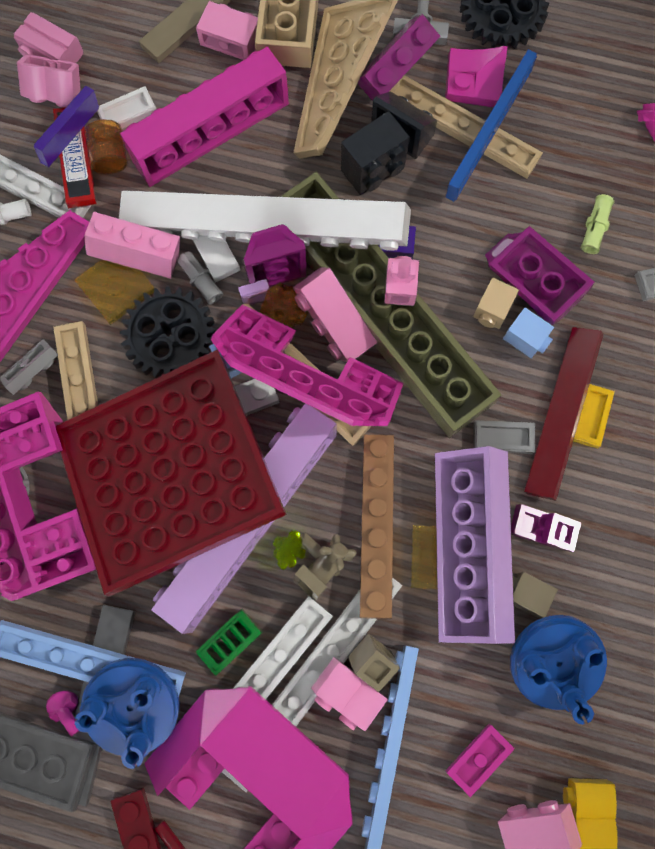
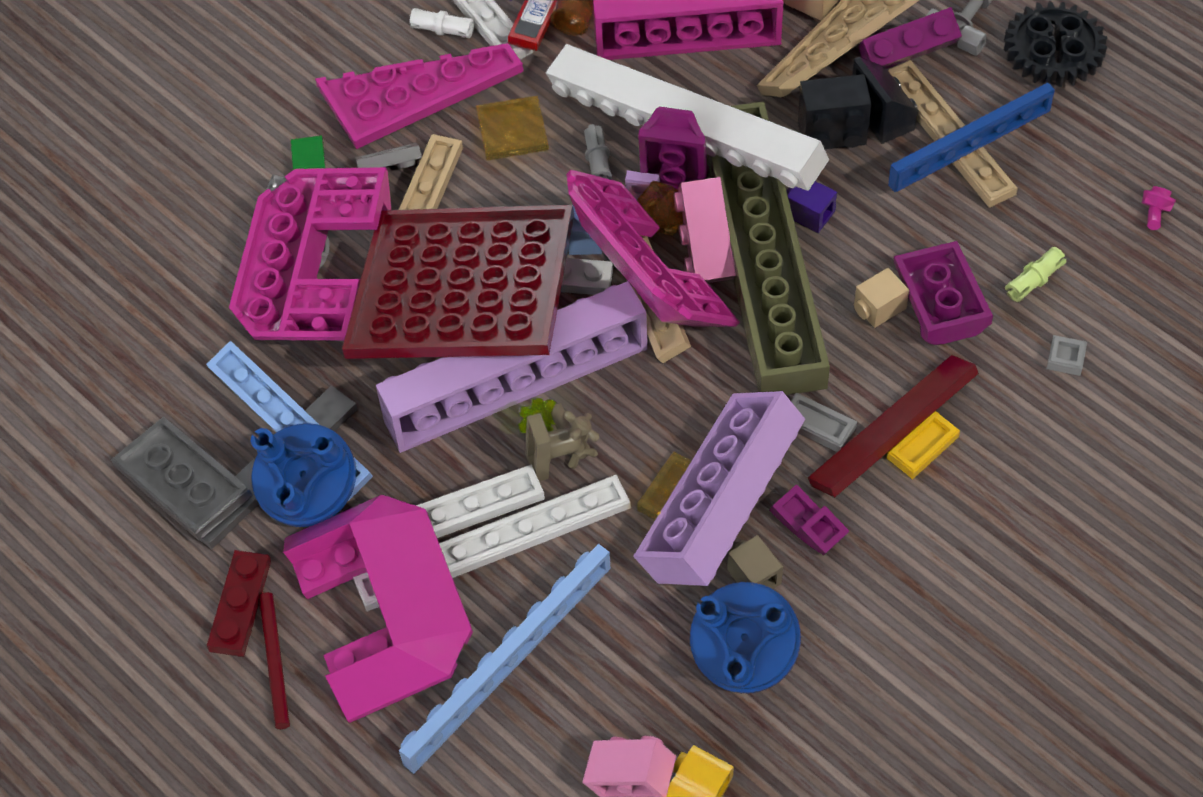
camera: 30 degrees right, 20 degrees down
dark pink plate [46,691,79,737] -> none
bright pink brick [84,212,180,279] -> none
black gear [120,286,216,379] -> none
white tile [193,235,240,283] -> none
green slope [196,609,263,676] -> none
bright pink brick [311,657,388,731] -> none
dark tan brick [348,633,400,692] -> none
medium nougat plate [360,435,394,619] -> none
bright pink brick [384,256,419,306] -> none
dark pink plate [445,46,507,108] -> none
dark pink plate [445,724,515,798] -> none
light blue brick [503,308,554,359] -> none

